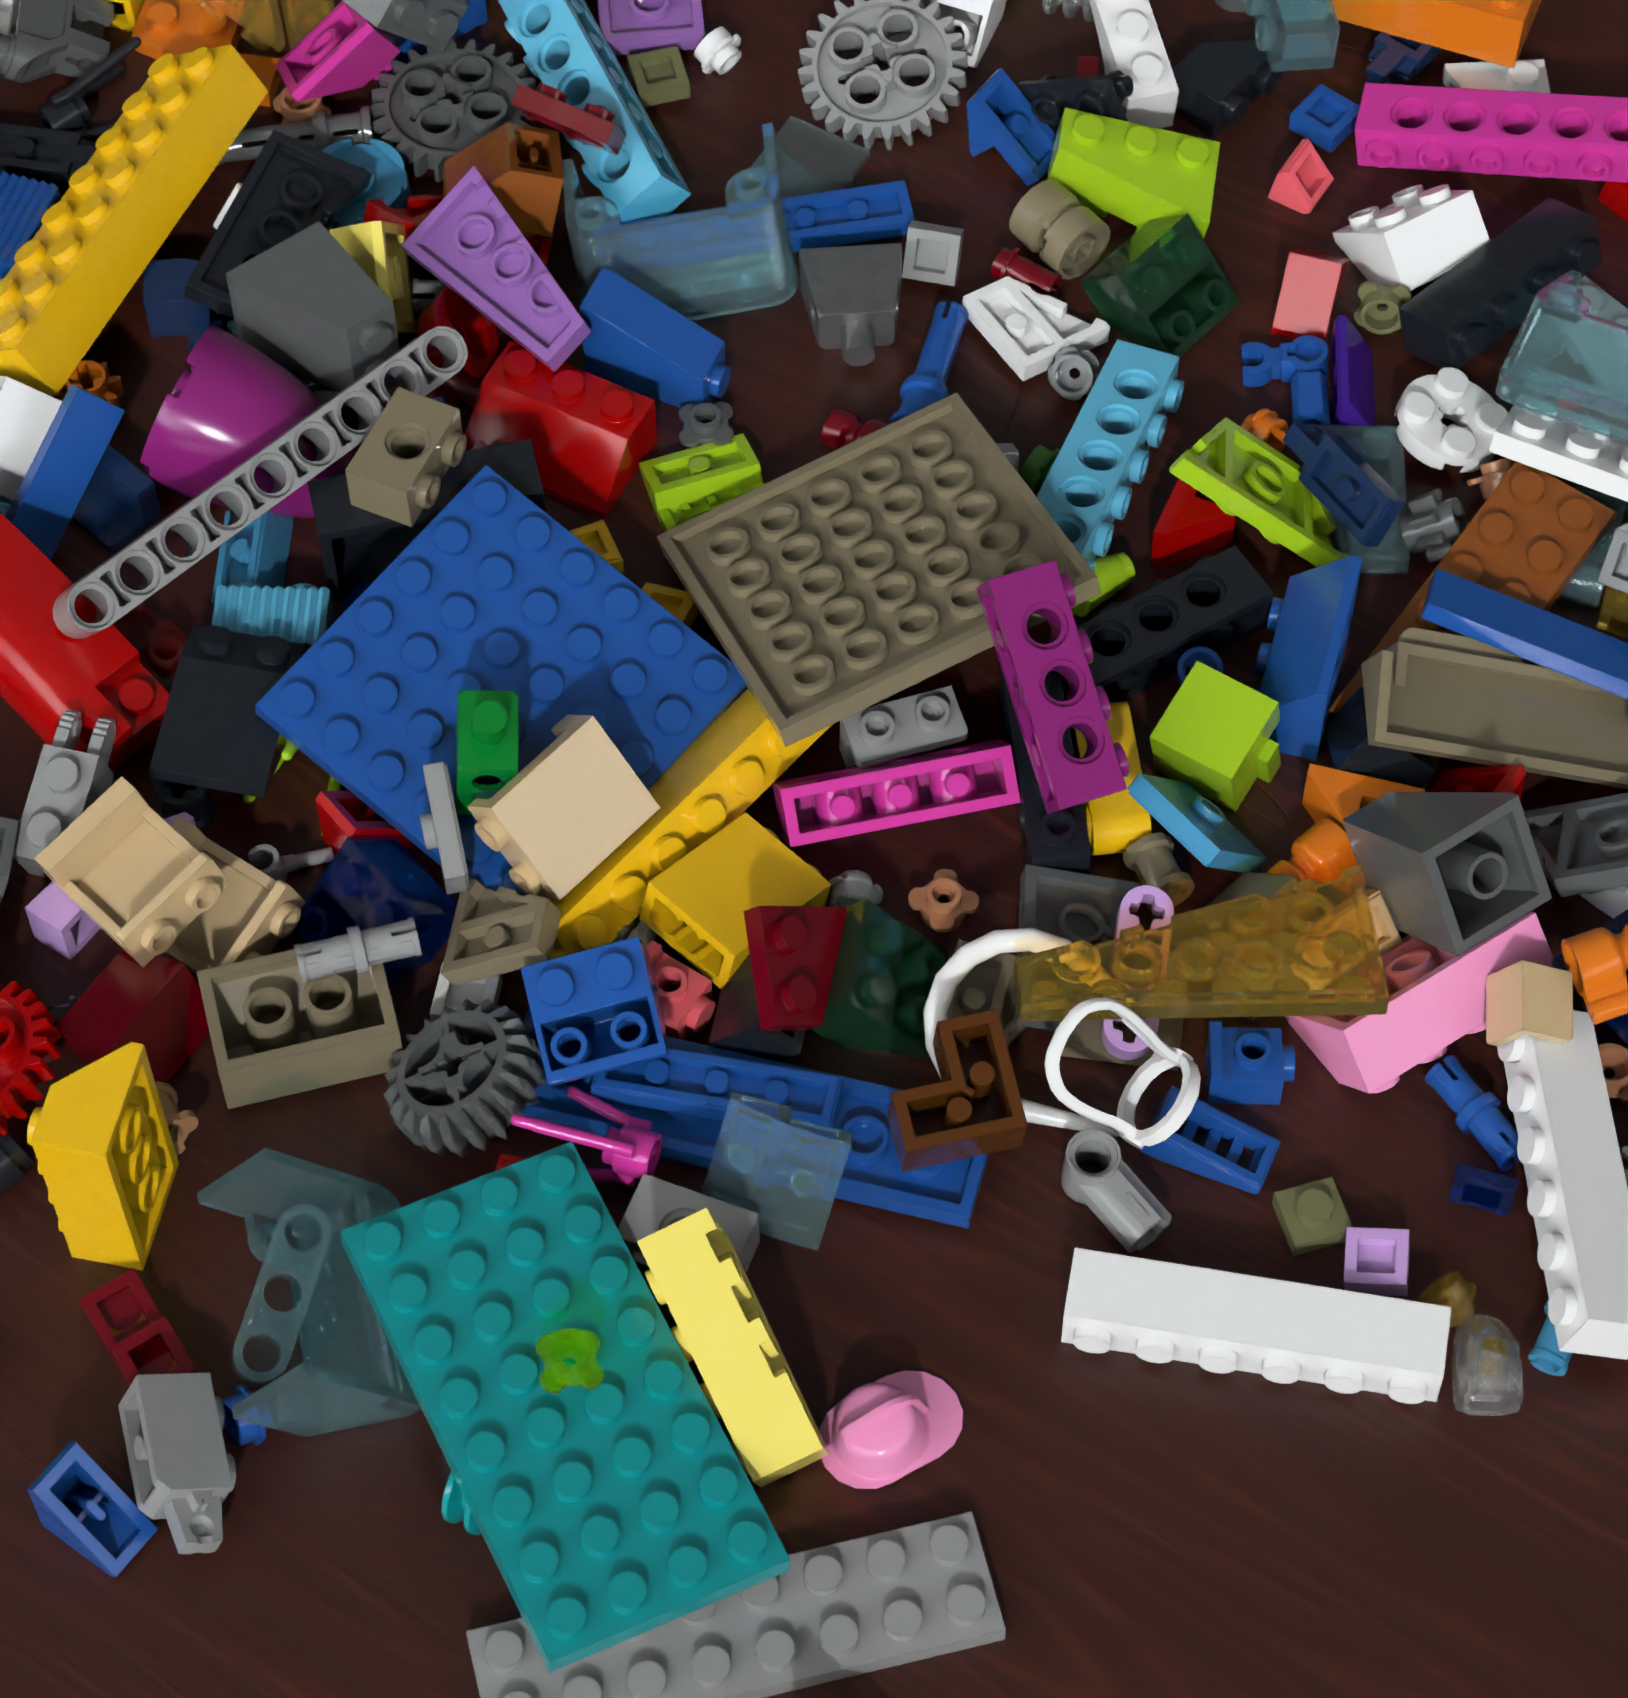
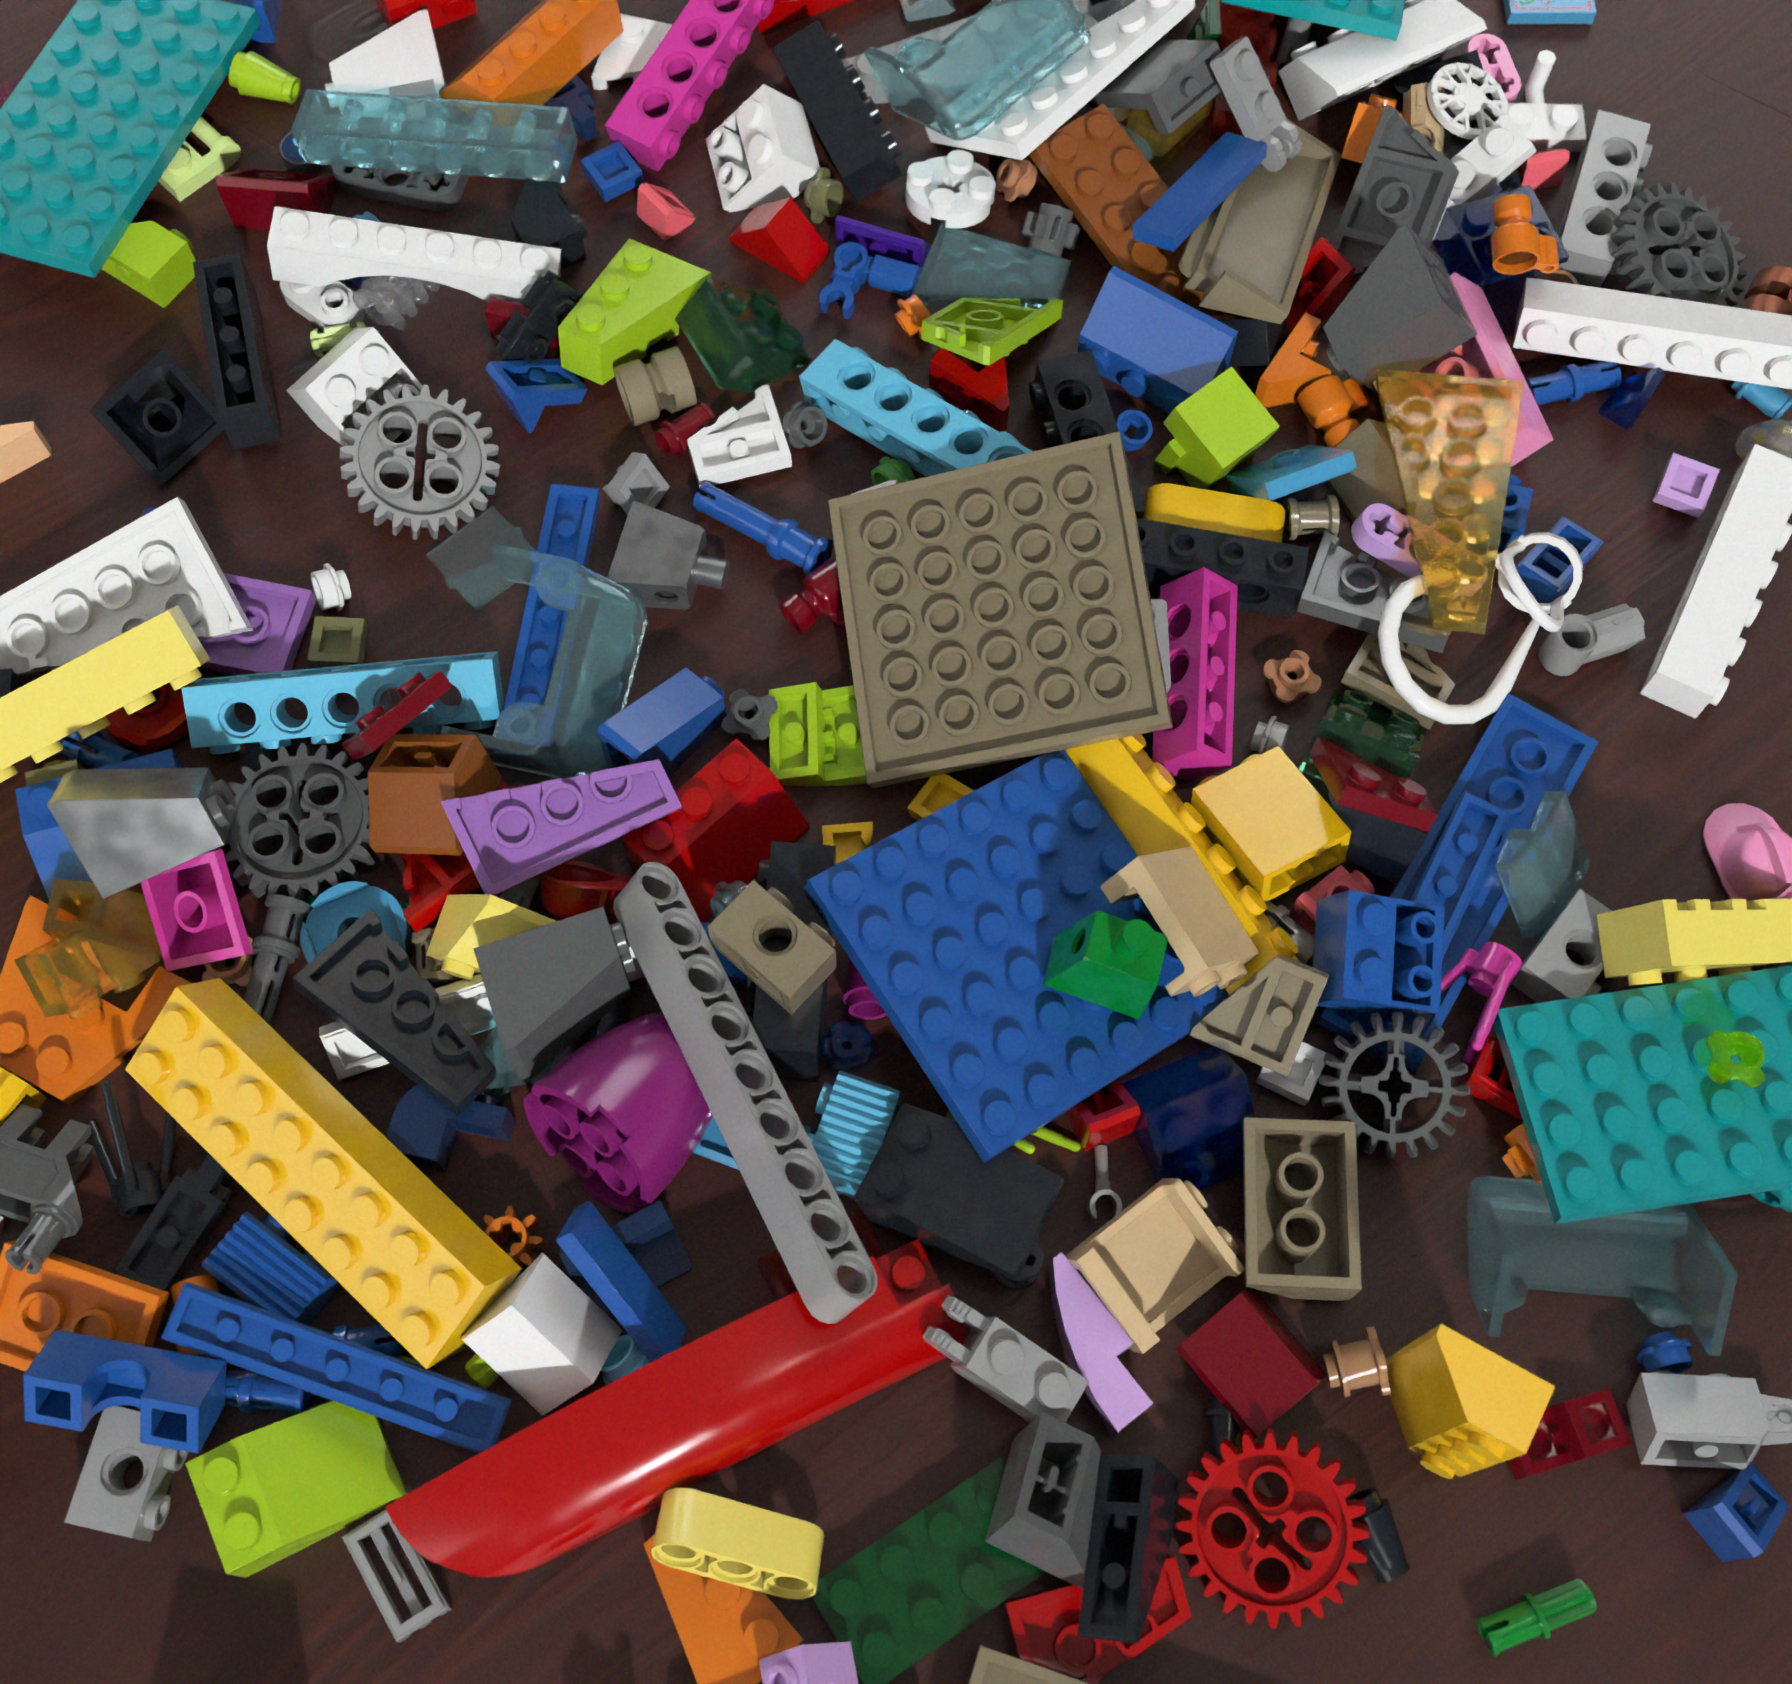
camera: 75 degrees left, 10 degrees up
tan panel [34,776,230,968] -> none
clear light blue beam [230,1204,332,1386] -> none
light grey pin [294,917,422,983] -> none
light grey plate [420,762,470,895] -> none
reddish brown brick [887,1009,1028,1172] -> none
magenta brick [976,560,1129,814] -> none
olive plate [1272,1177,1353,1257] -> none
dark blue hinge [1282,422,1406,547] -> none
clear yellow plate [1418,1271,1477,1328] -> none
tan panel [1486,960,1573,1047] -> none

